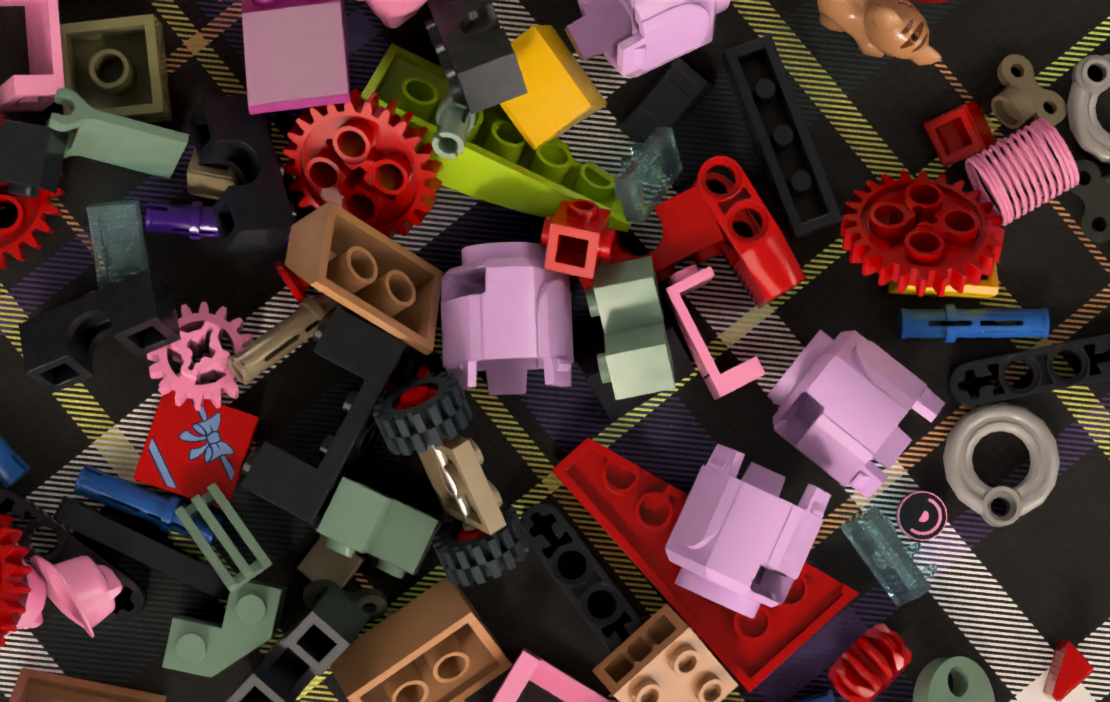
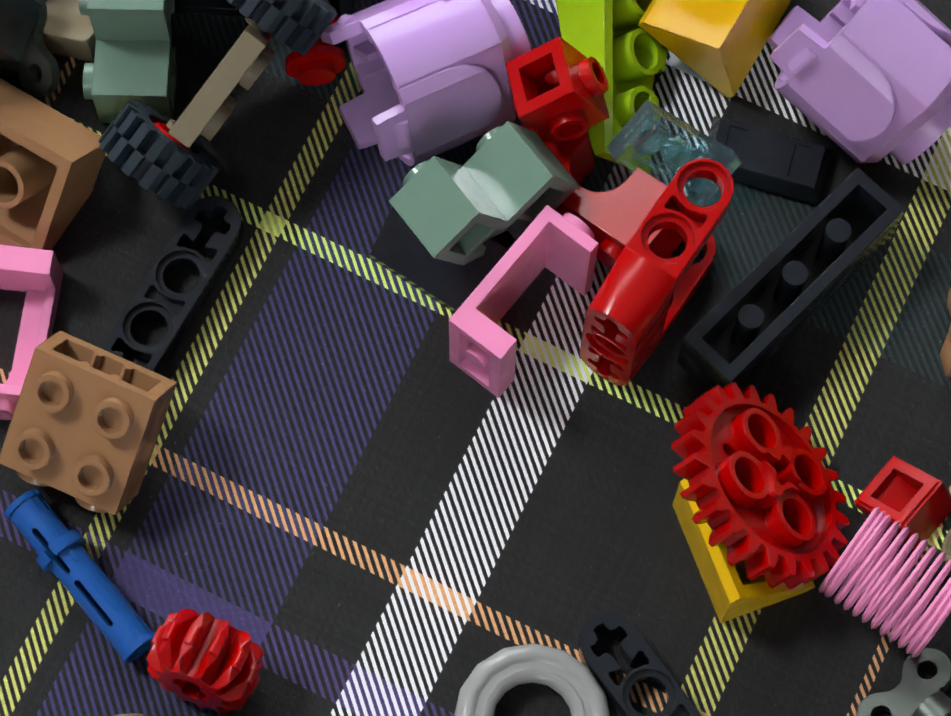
camera: 65 degrees right, 15 degrees down
red wing [551,438,859,693] -> none
lavender piece [665,443,831,619] -> none
lavender piece [767,329,945,499] -> none
clear light blue plate [839,505,937,606] -> none
black tile [896,491,947,541] -> none
blue pin [897,304,1050,343] -> none

